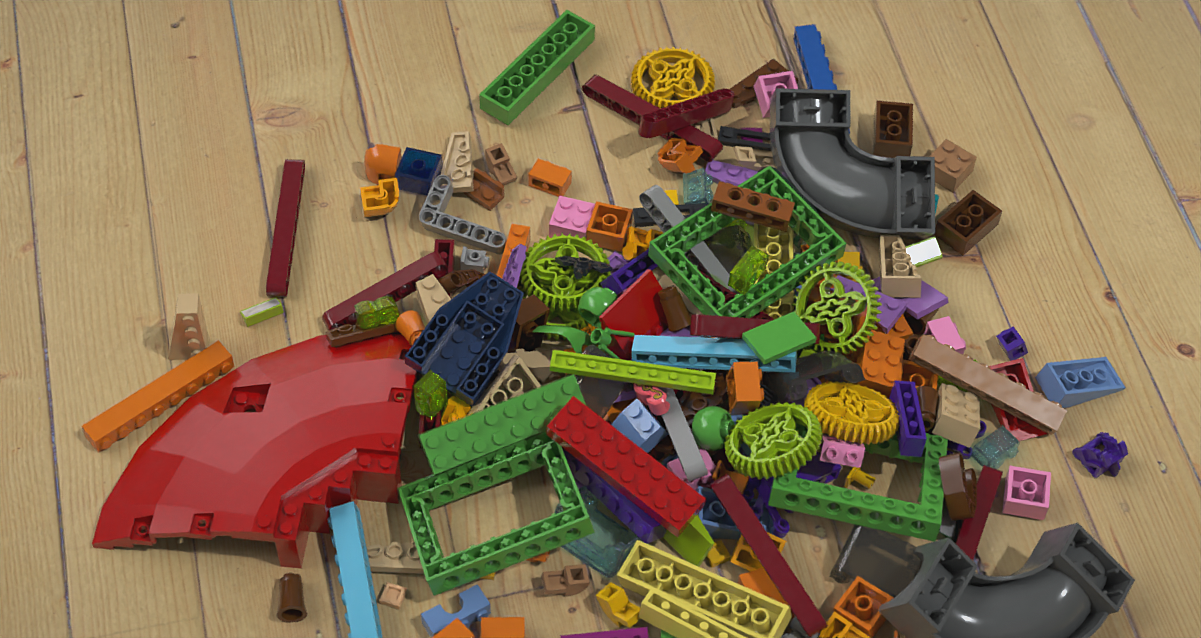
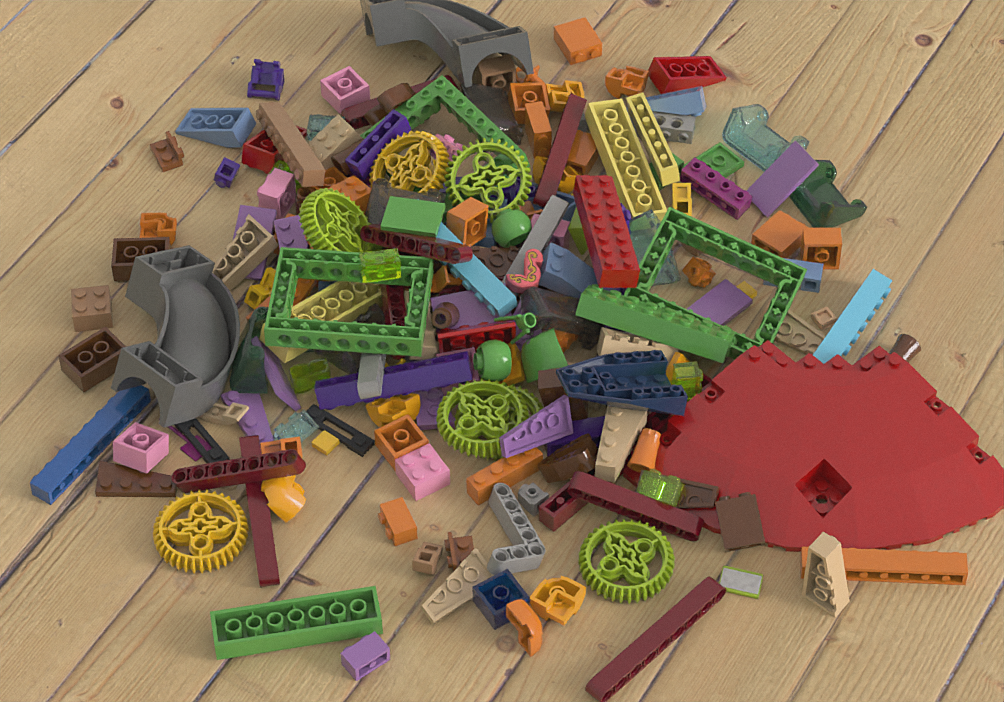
camera: 135 degrees left, 5 degrees down
lime plate [550,350,716,394] -> none
black piece [555,256,613,279] -> none
dark orange brick [711,181,795,232] -> none
none -> orange brick [139,212,177,245]
none -> dark orange bracket [150,131,184,172]
none -> light orange brick [261,475,306,523]
none -> medium lavender brick [341,631,390,681]
none -> orange brick [525,101,552,159]
none -> lime gear [578,519,675,604]
none -> medium lavender tile [687,279,753,326]
none -> reddish brown brick [715,492,765,553]

